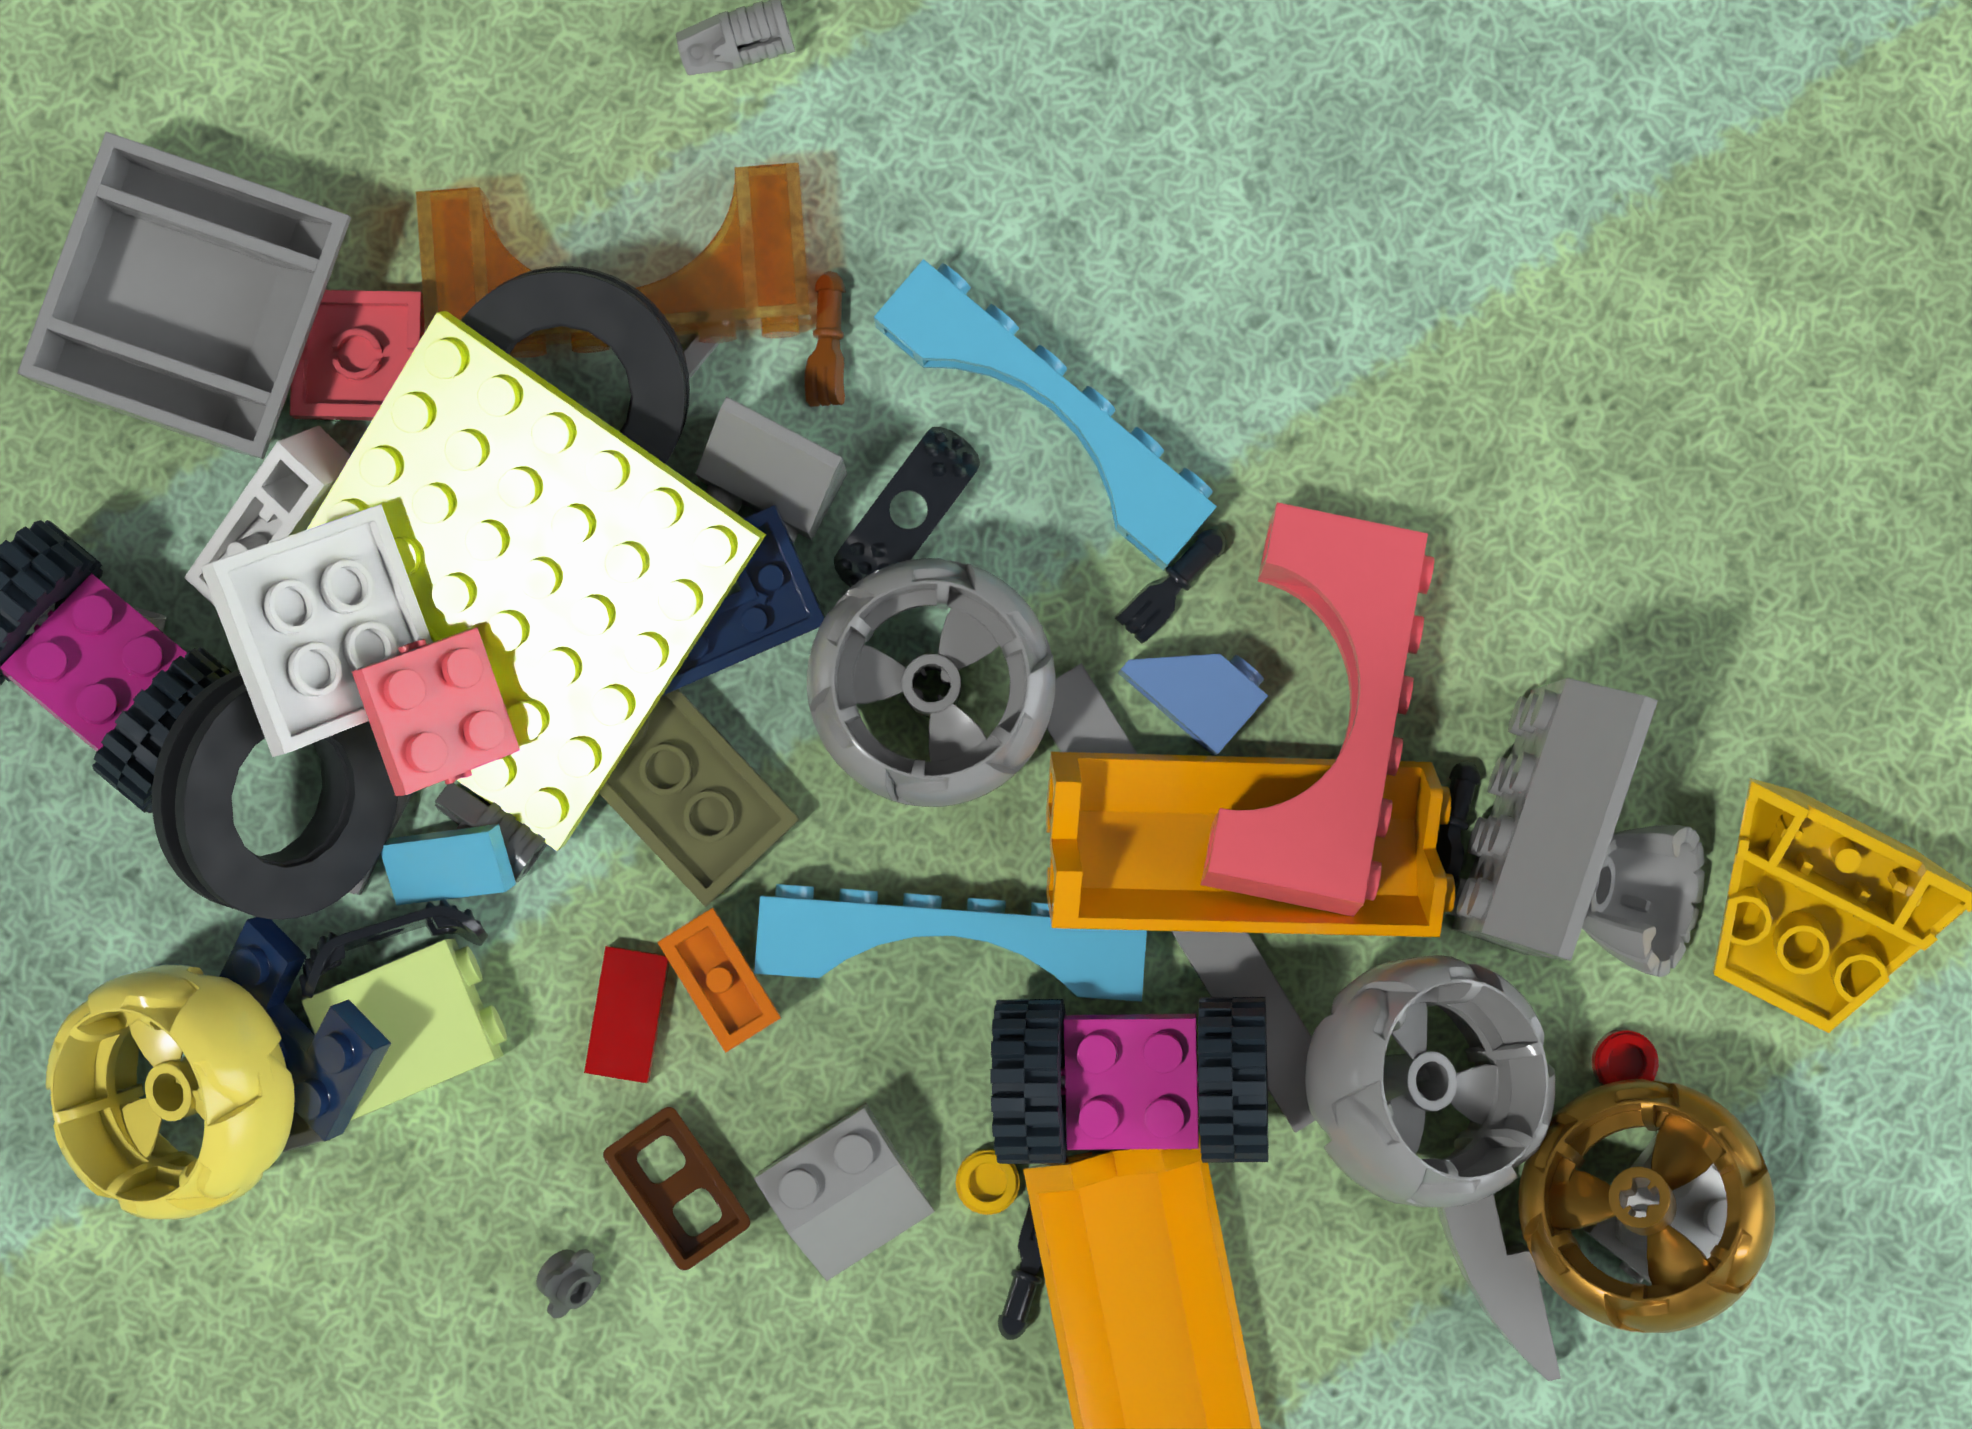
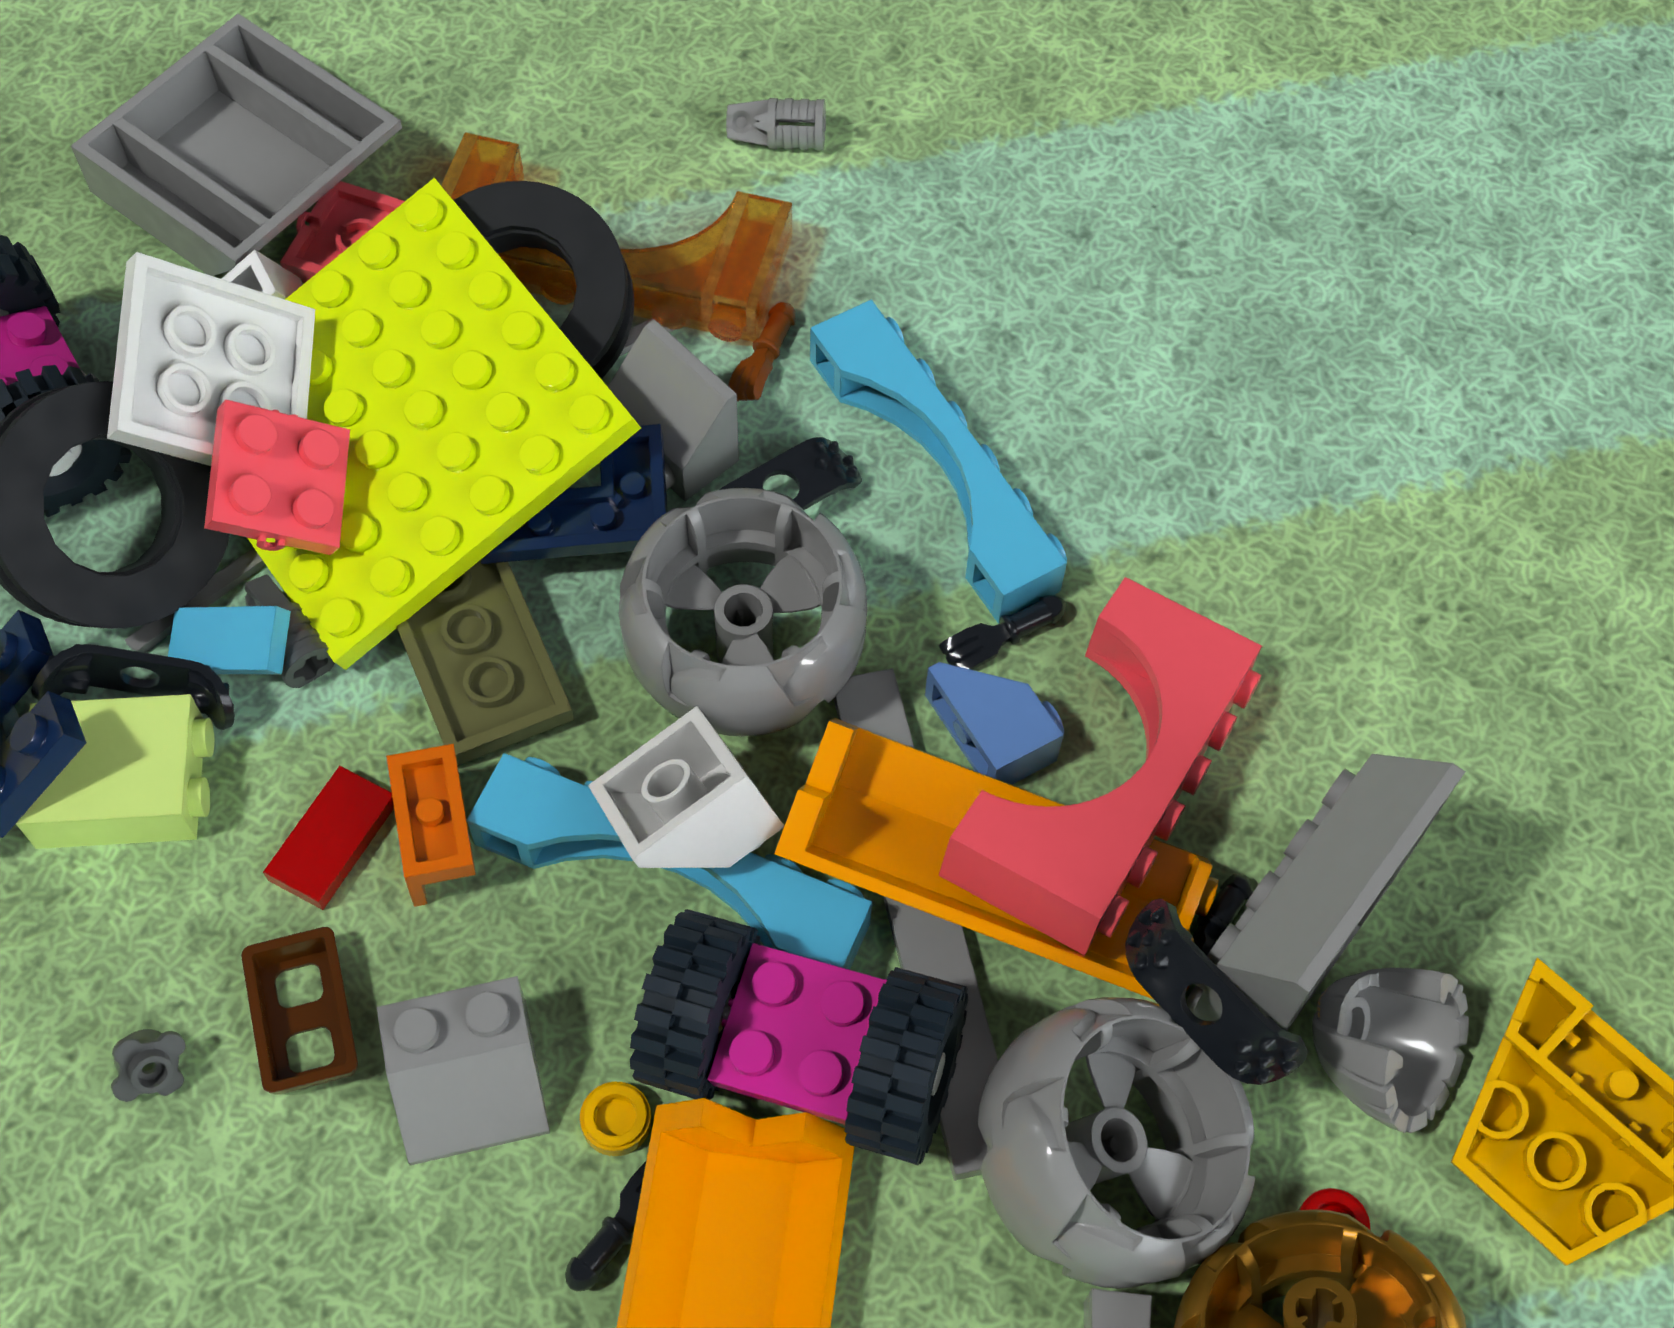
camera: 20 degrees right, 25 degrees down
none -> white slope [588,706,784,868]
none -> black piece [1125,898,1308,1085]

